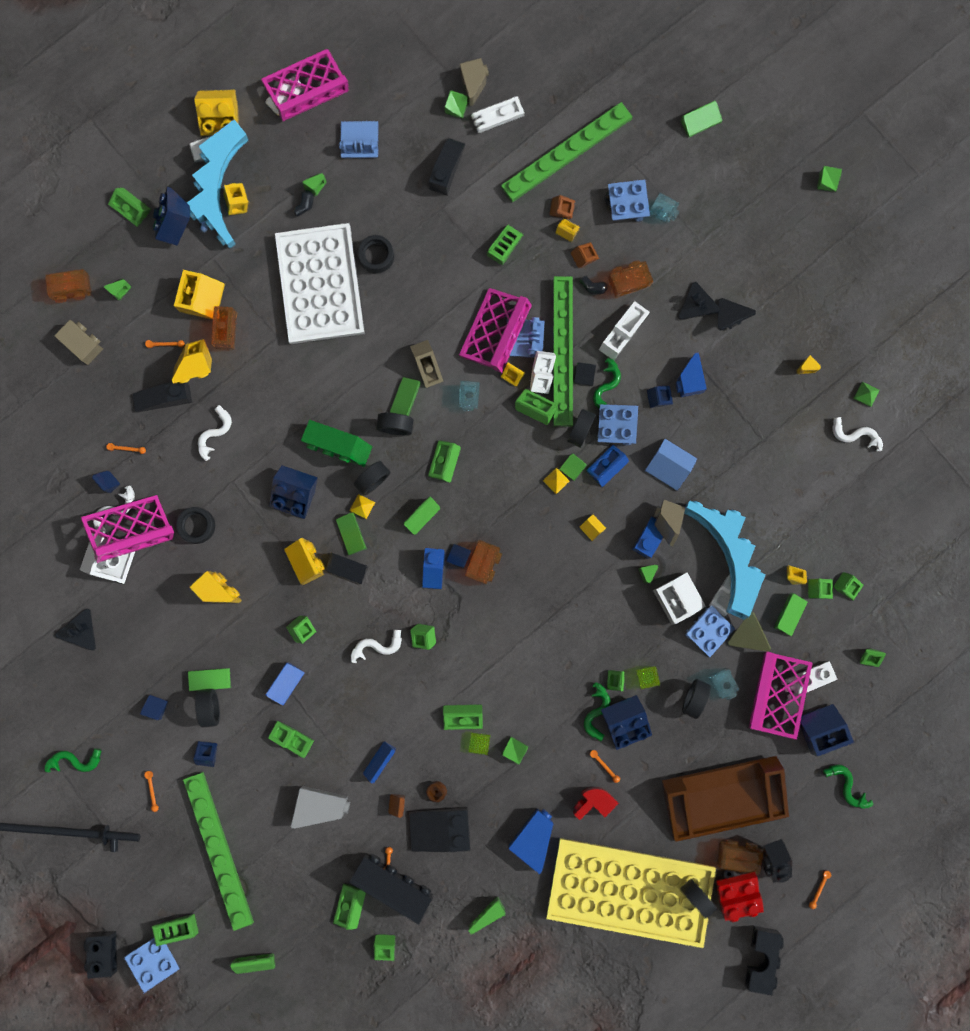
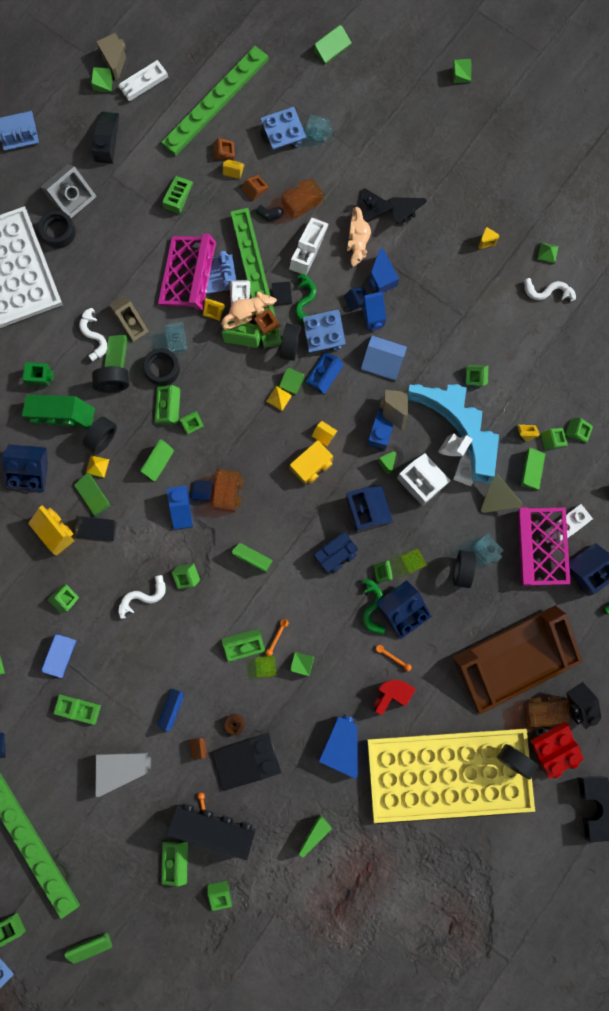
camera: 20 degrees left, 5 degrees down
medium blue hinge [685,605,735,657] -> none
none -> green brick [23,362,54,386]
none -> light grey slope [40,164,97,218]
none -> white animal [79,308,107,362]
none -> black tyre [143,348,180,386]
none -> bright green slope [180,411,204,435]
none -> light nougat animal [221,292,277,330]
none -> bright green slope [232,543,272,573]
none -> dark orange slope [254,308,281,334]
none -> orange hinge [265,619,289,657]
none -> yellow brick [290,440,334,485]
none -> dark blue brick [313,531,358,574]
none -> dark blue slope [345,486,393,533]
none -> light nougat animal [347,207,371,267]
none -> blue slope [361,292,386,331]
none -> white slope [438,434,473,456]
none -> bright green slope [466,365,488,386]

